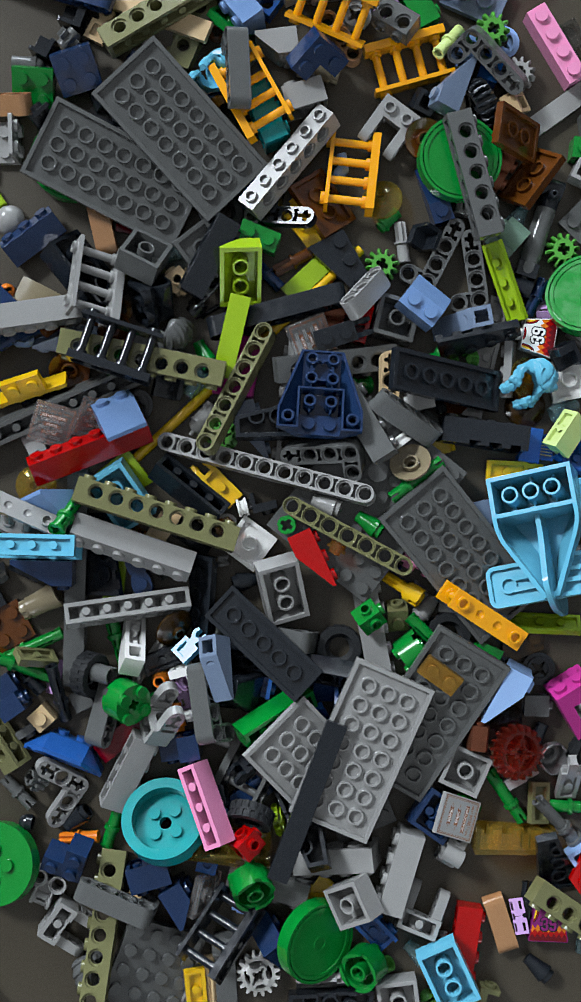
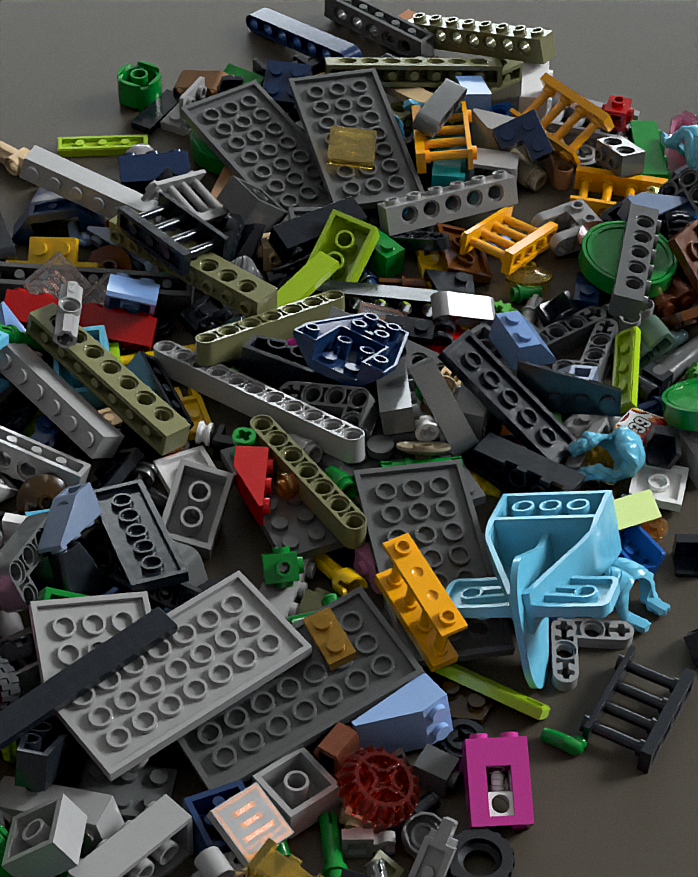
camera: 25 degrees right, 45 degrees down
none -> light grey piece [53,280,83,349]
none -> clear yellow tile [327,125,377,169]

